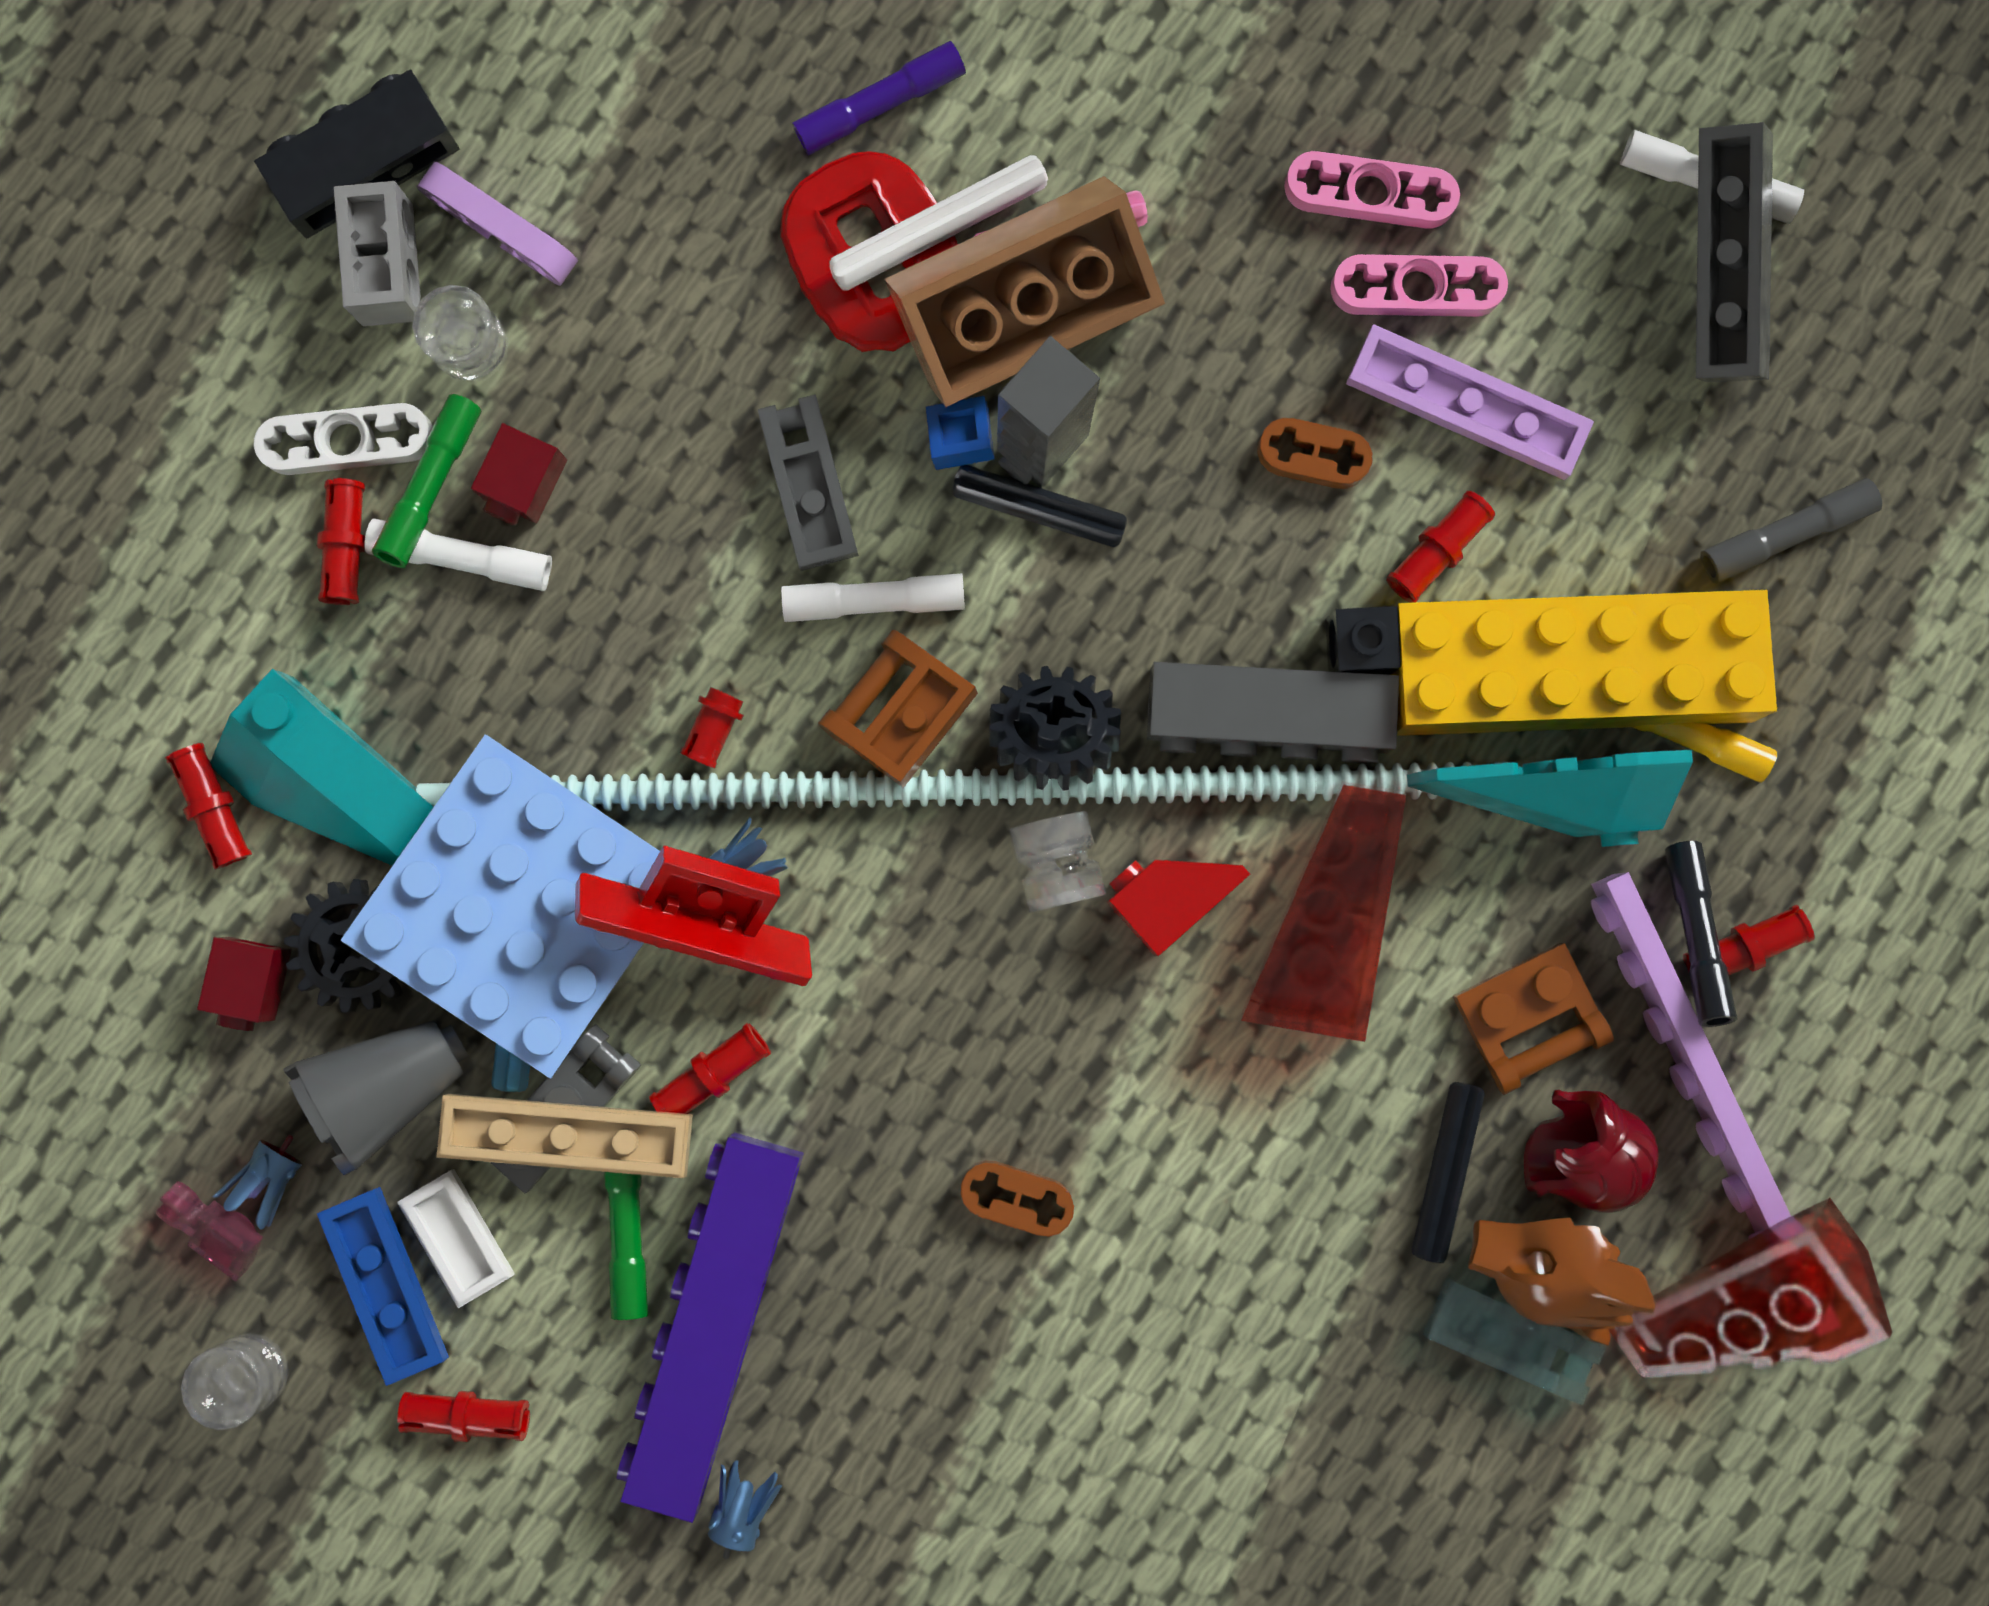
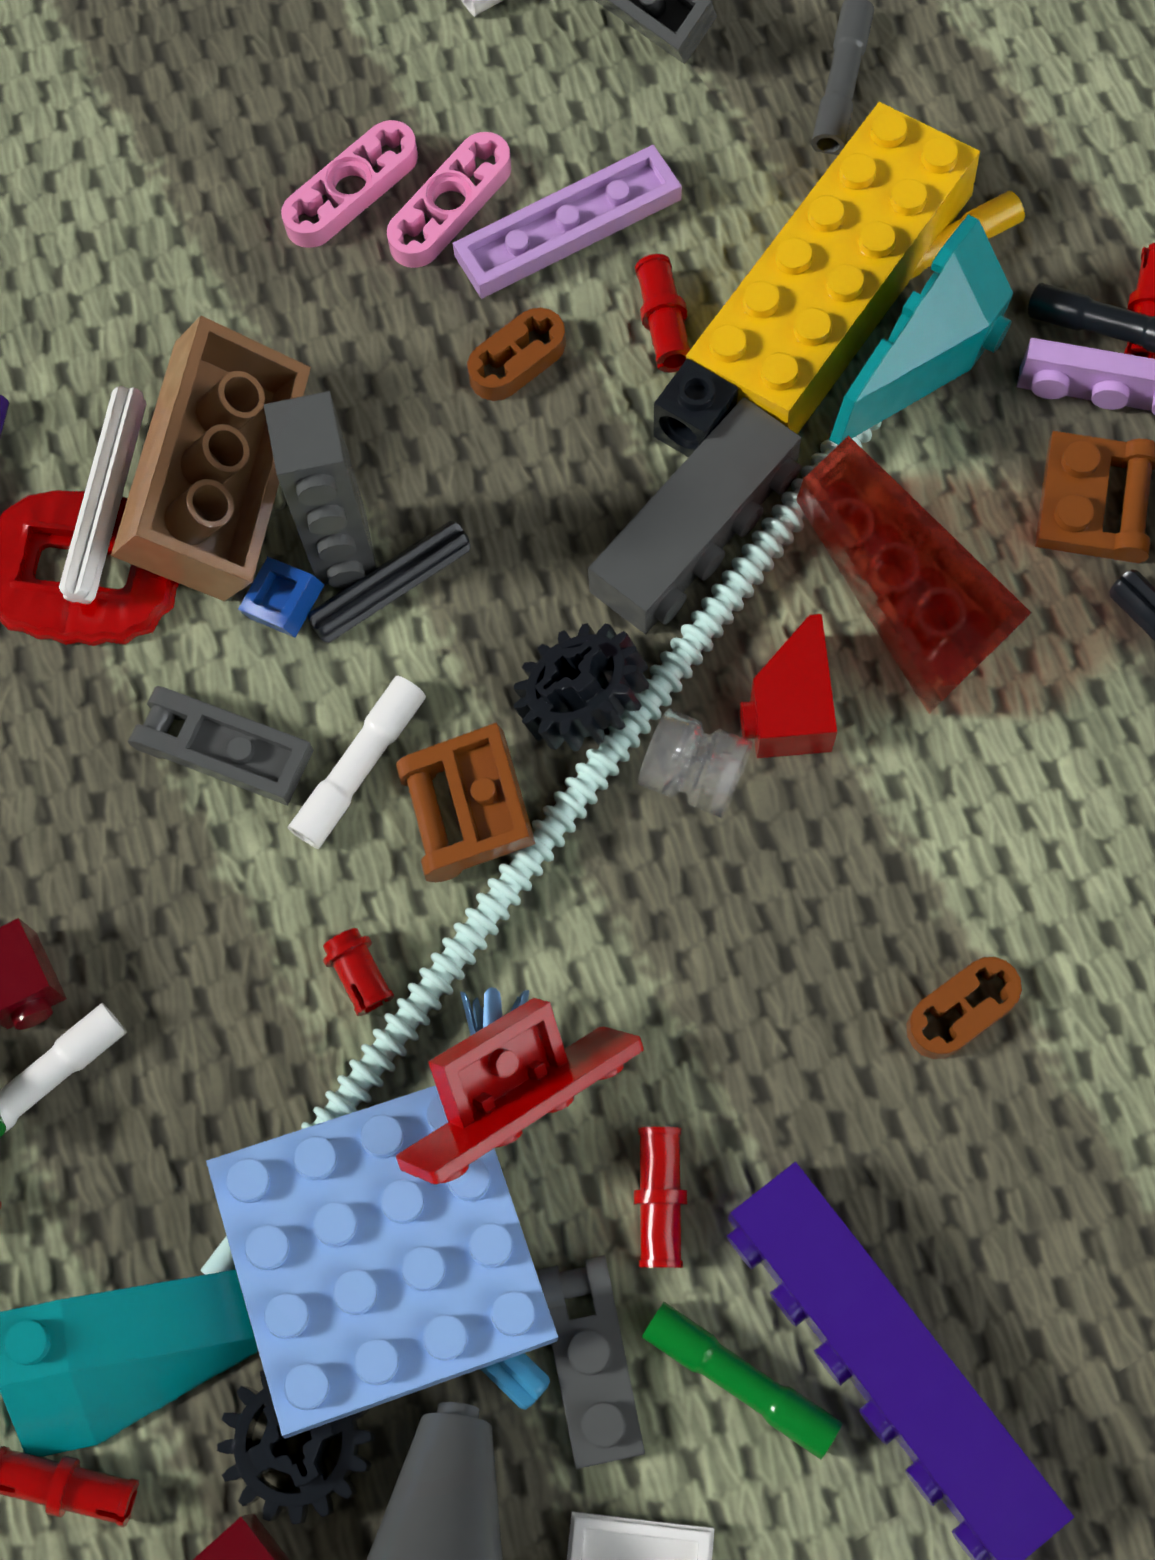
camera: 45 degrees left, 15 degrees down
tan tile [437,1094,693,1178] -> none
flat silver piece [708,1461,782,1559] -> none

